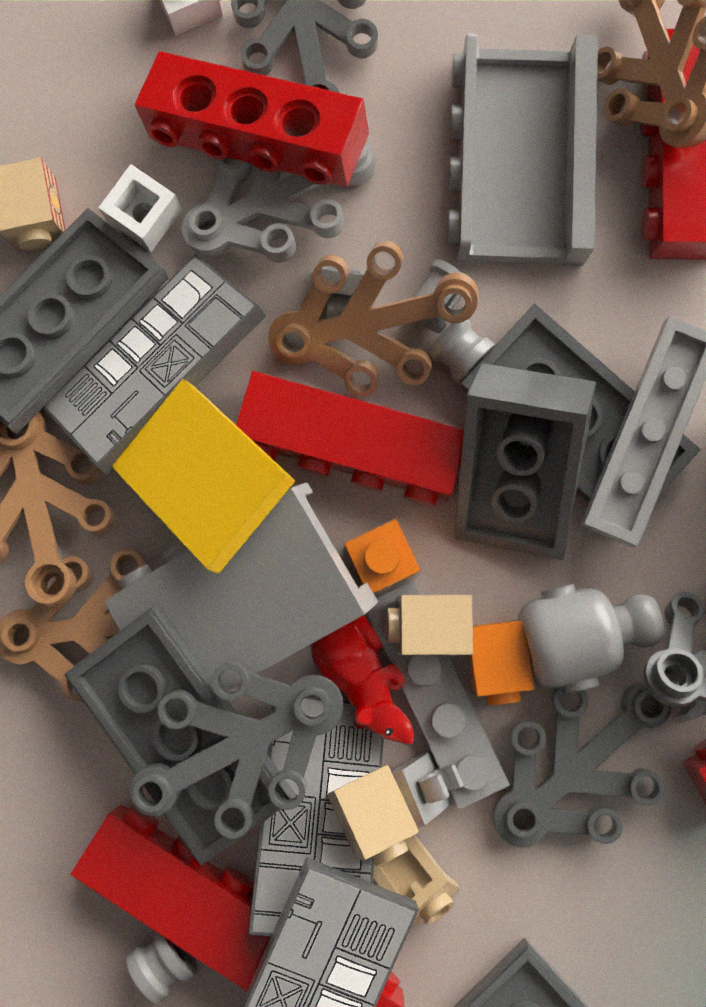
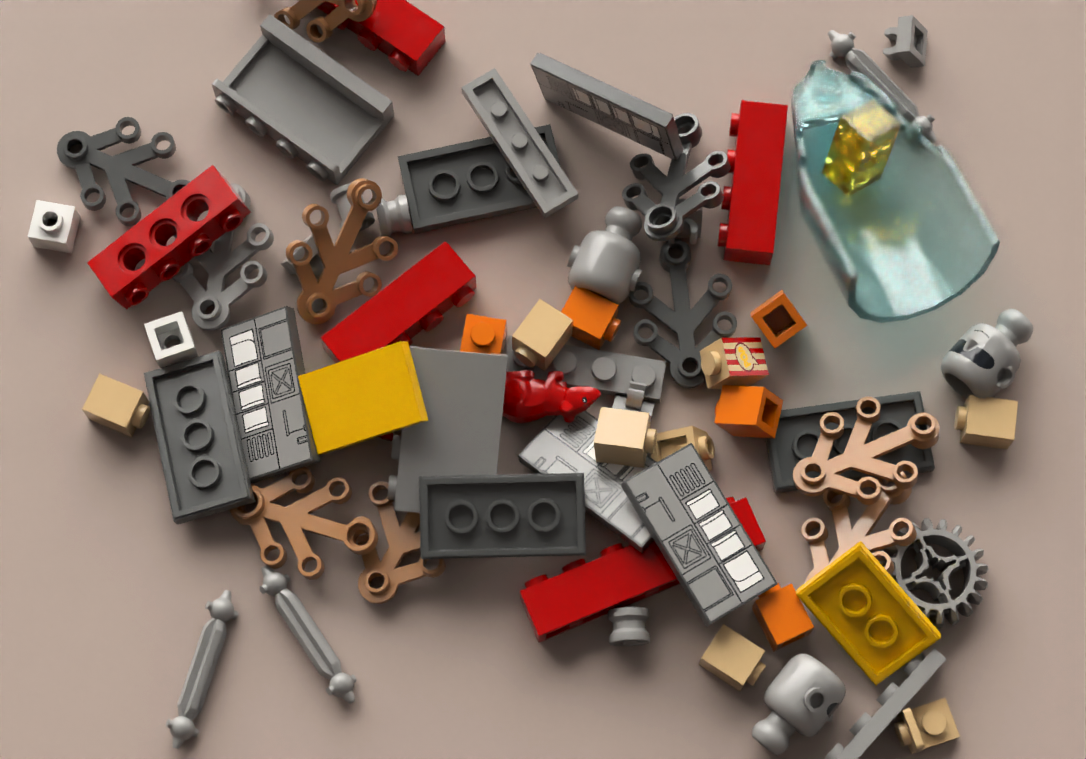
camera: 60 degrees left, 10 degrees down
dark grey plant [129,662,343,839] -> none
dark grey slope [454,363,596,560] -> none
none -> tan brick [699,337,769,389]
none -> orange brick [714,385,783,439]
none -> orange brick [750,289,807,349]

